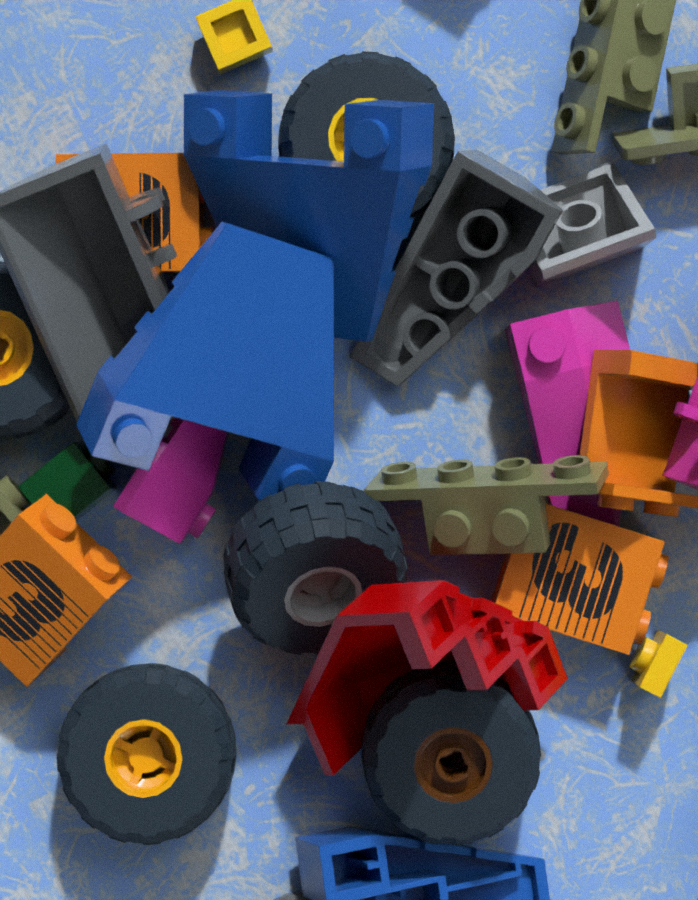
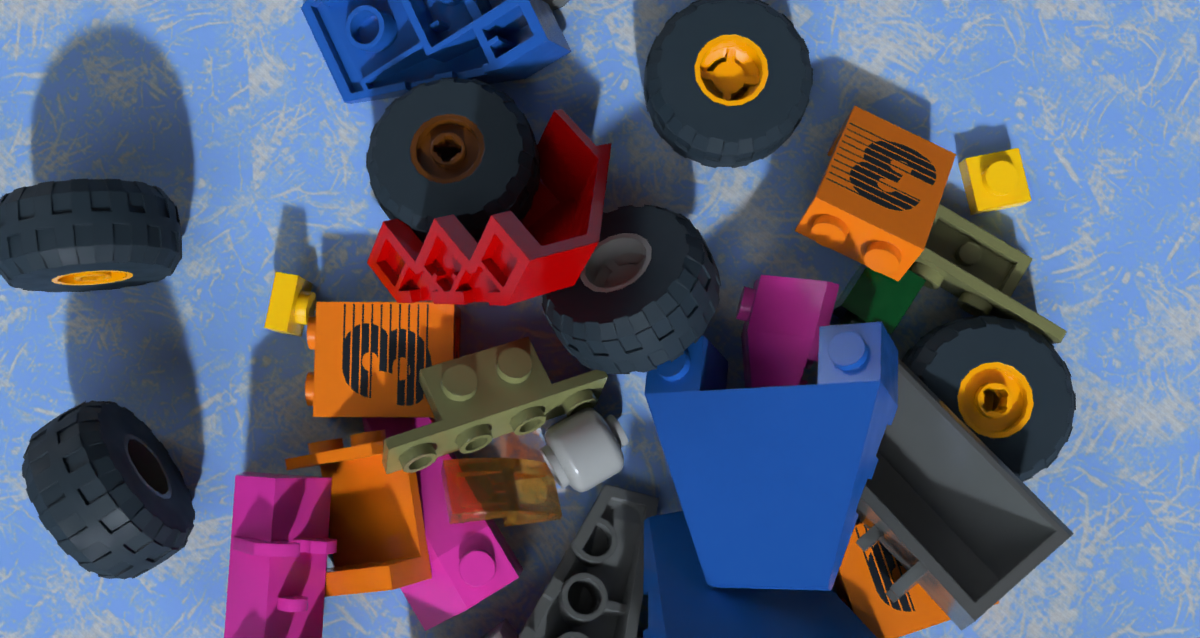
camera: 160 degrees right, 5 degrees down
none -> clear orange slope [441,457,562,527]
none -> light grey head [540,407,629,492]

